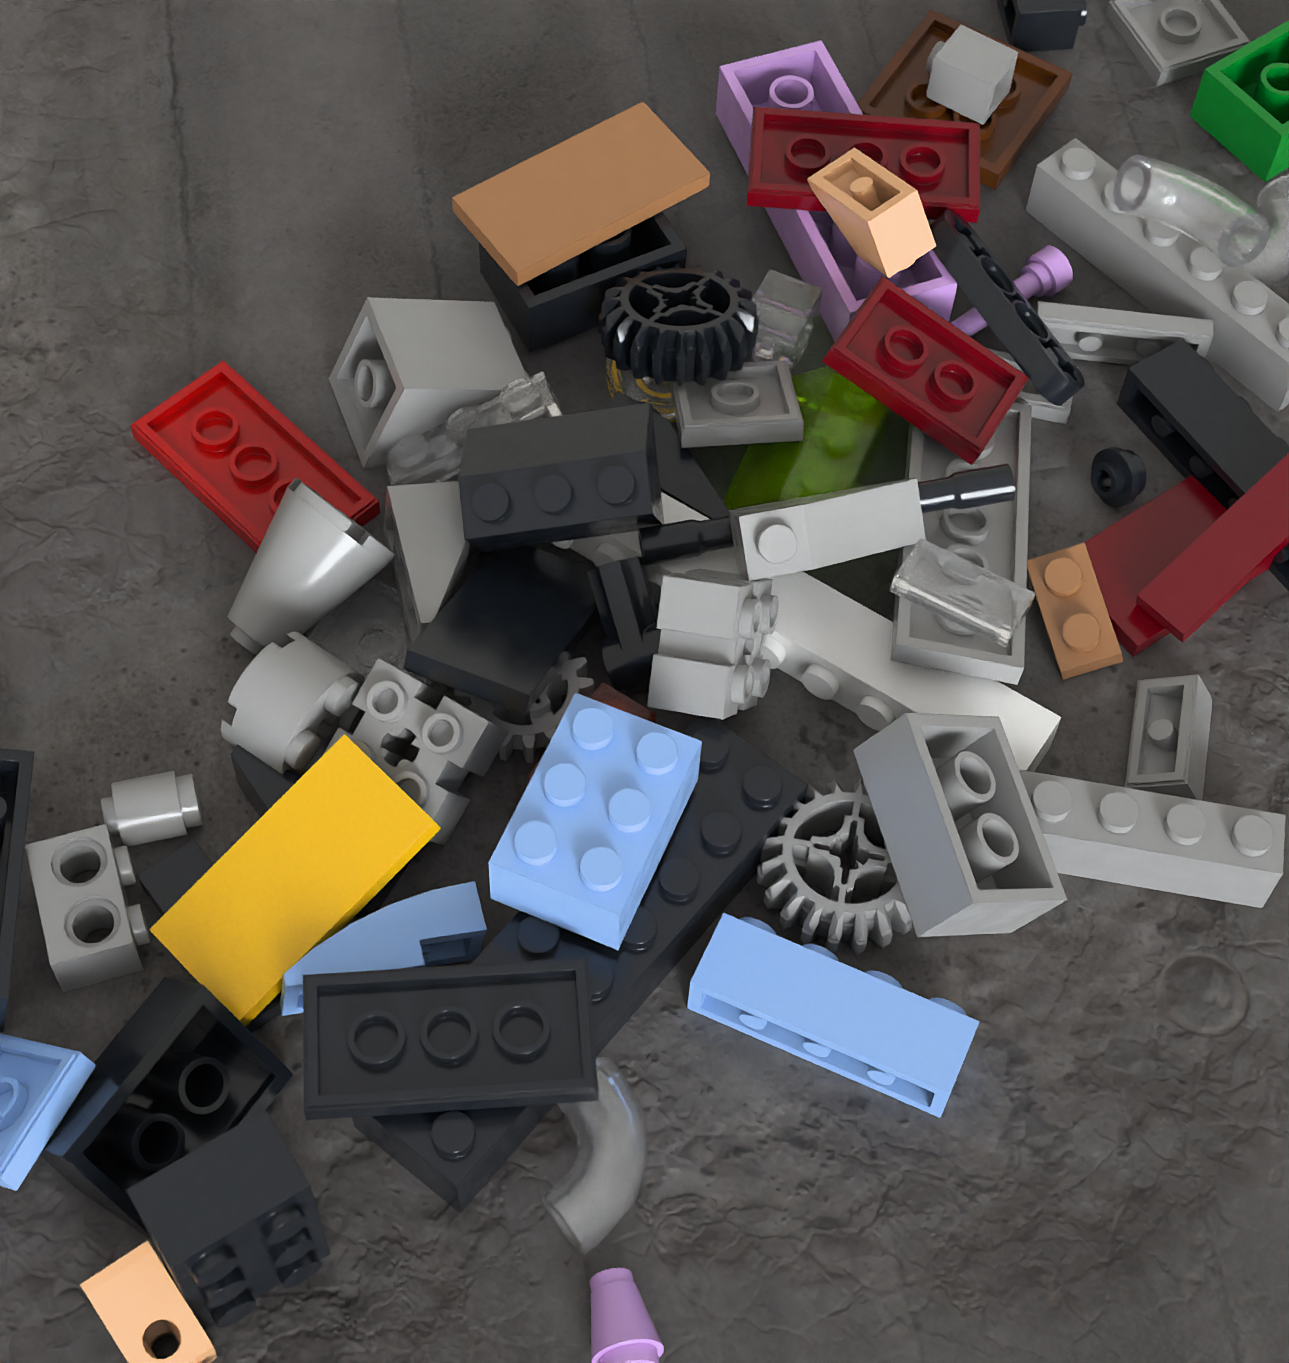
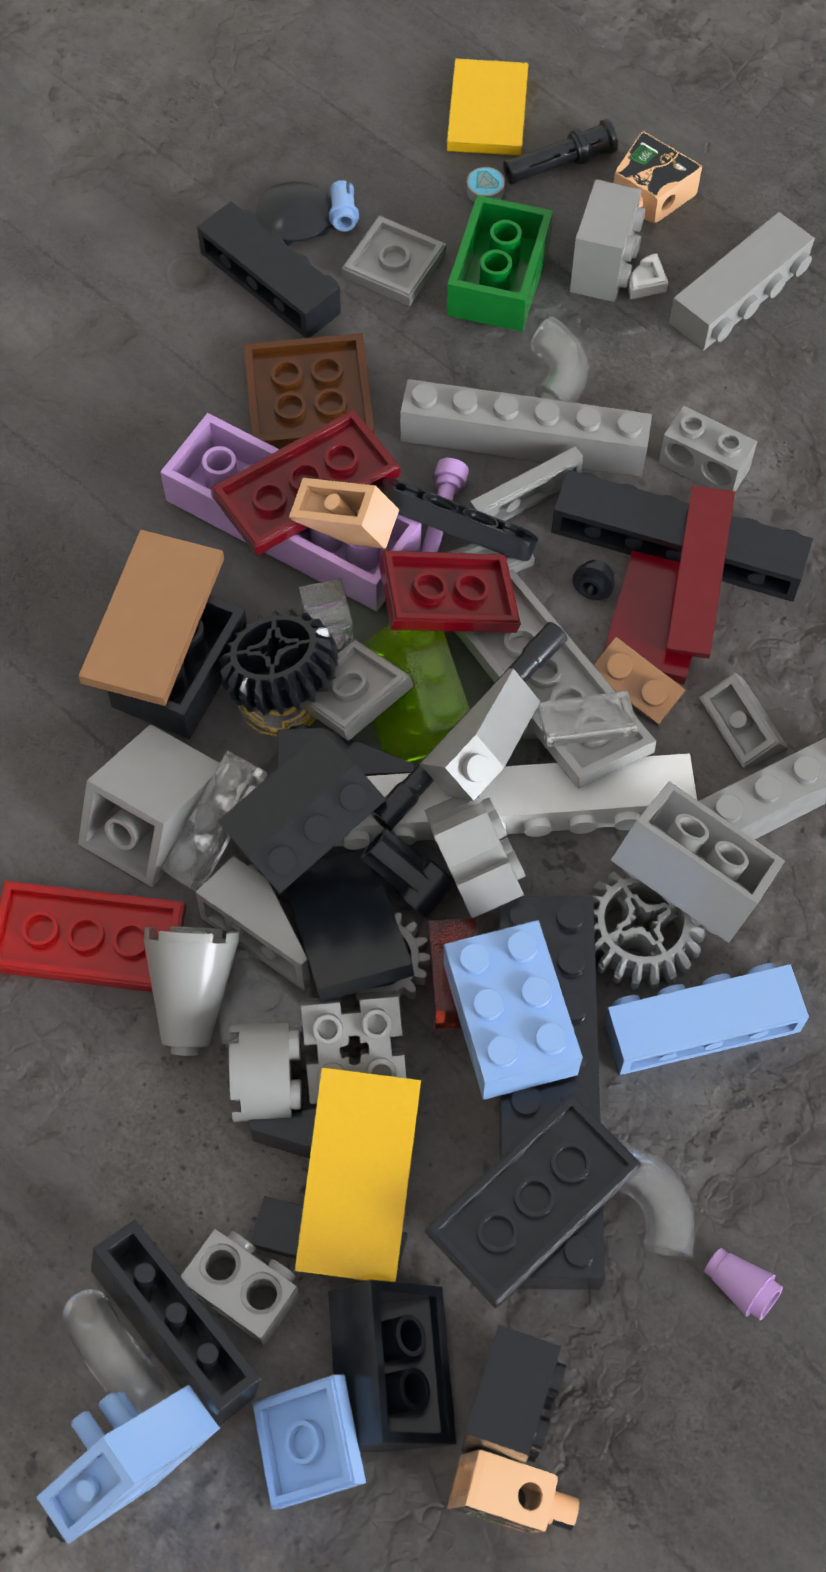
camera: 35 degrees left, 5 degrees up
light grey brick [101,770,203,847] -> none
light blue slope [280,881,487,1016] -> none
light grey brick [925,25,1018,125] -> none
clear cylinder [1113,154,1270,266] -> none

